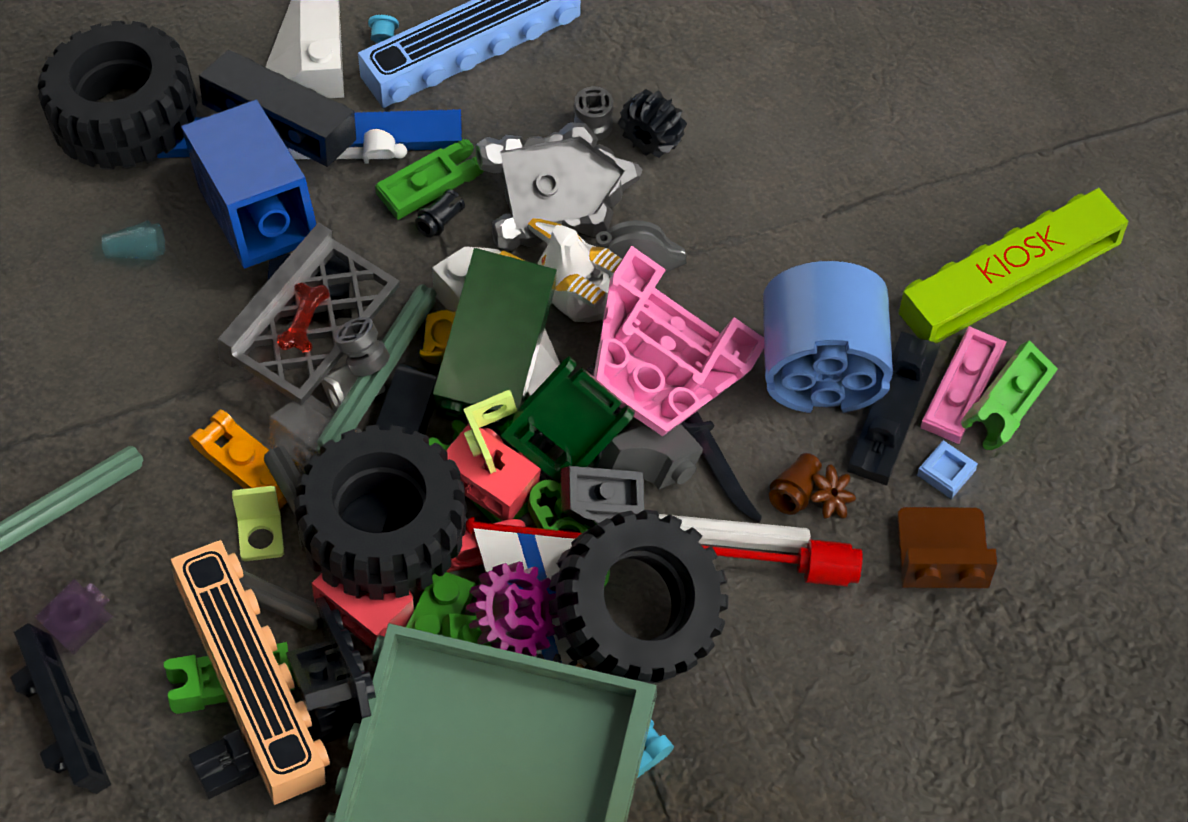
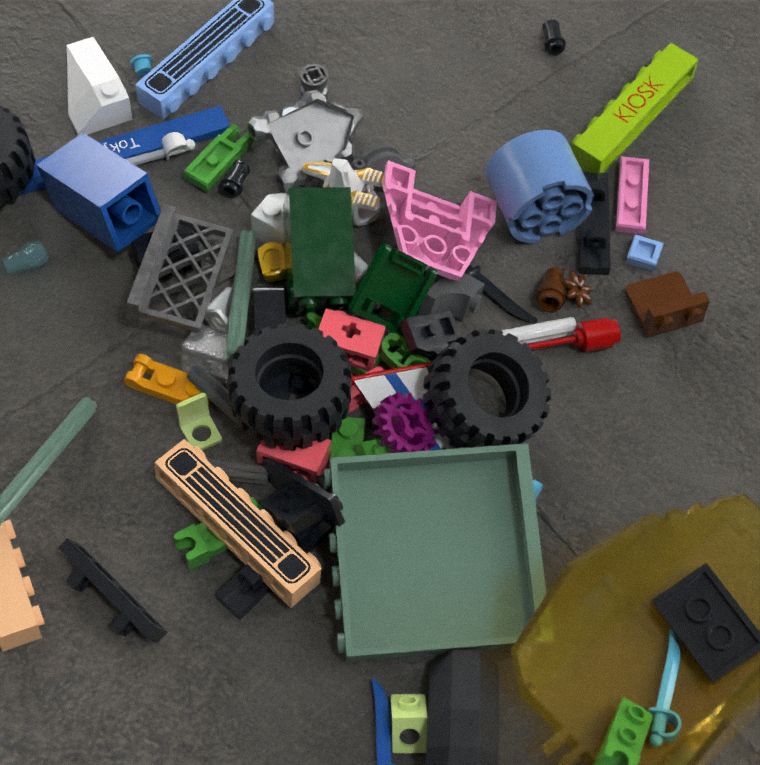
camera: 20 degrees left, 0 degrees up
clear purple brick [35,579,113,654] -> none
black brick [199,49,356,167] -> none
clear red piece [276,282,330,353] -> none
flat silver wheel [334,317,390,376] -> none
yellowish green bracket [463,390,517,474] -> none
black gear [618,89,687,158] -> none
bright green plate [961,340,1058,450] -> none
none -> black pin [542,19,566,55]

